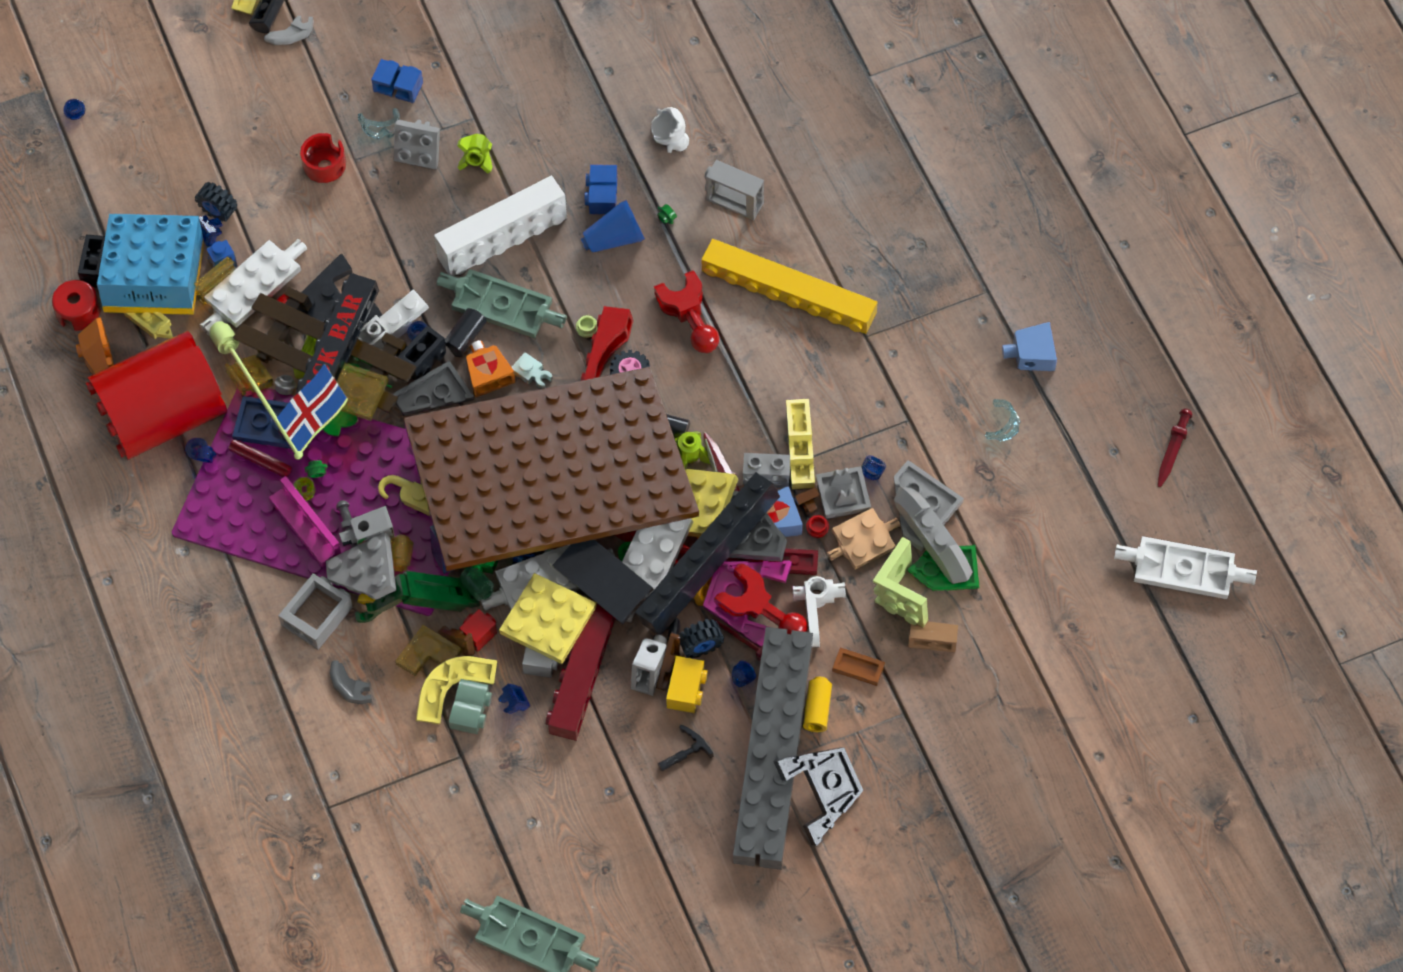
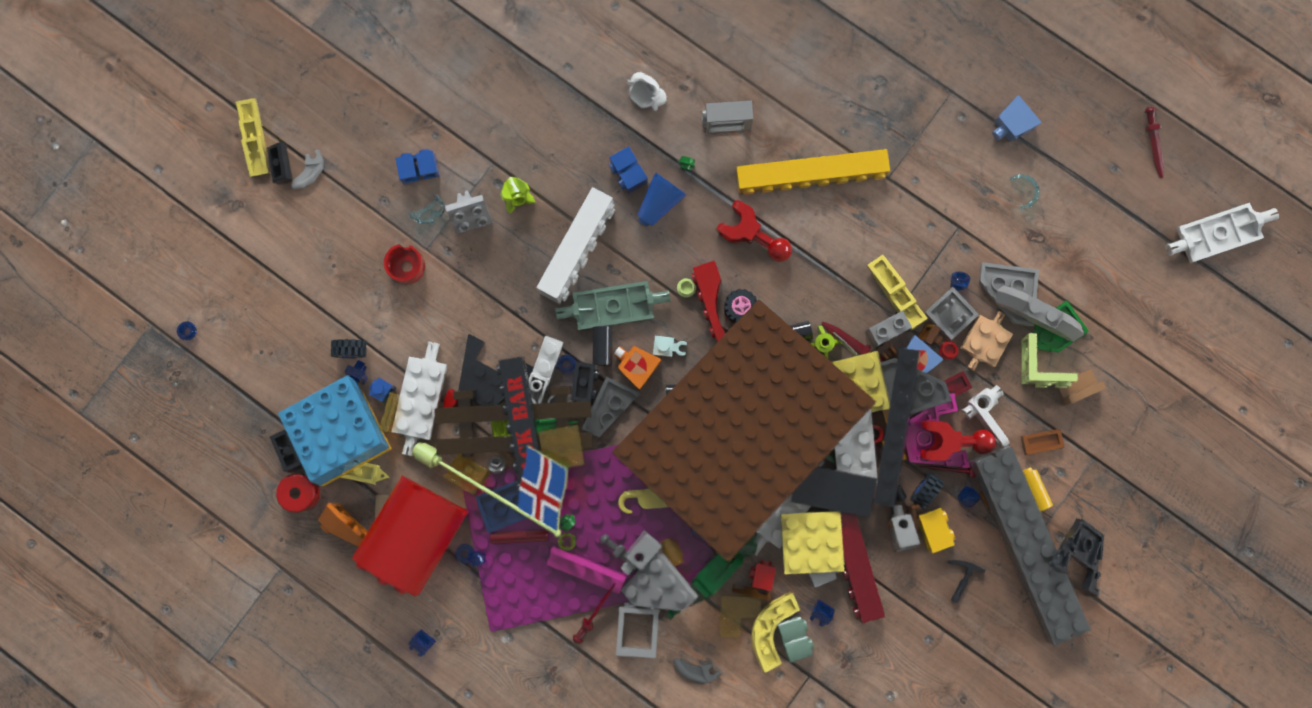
camera: 30 degrees left, 20 degrees up
none -> clear blue tile [408,629,436,657]
none -> dark red sword [573,583,616,644]

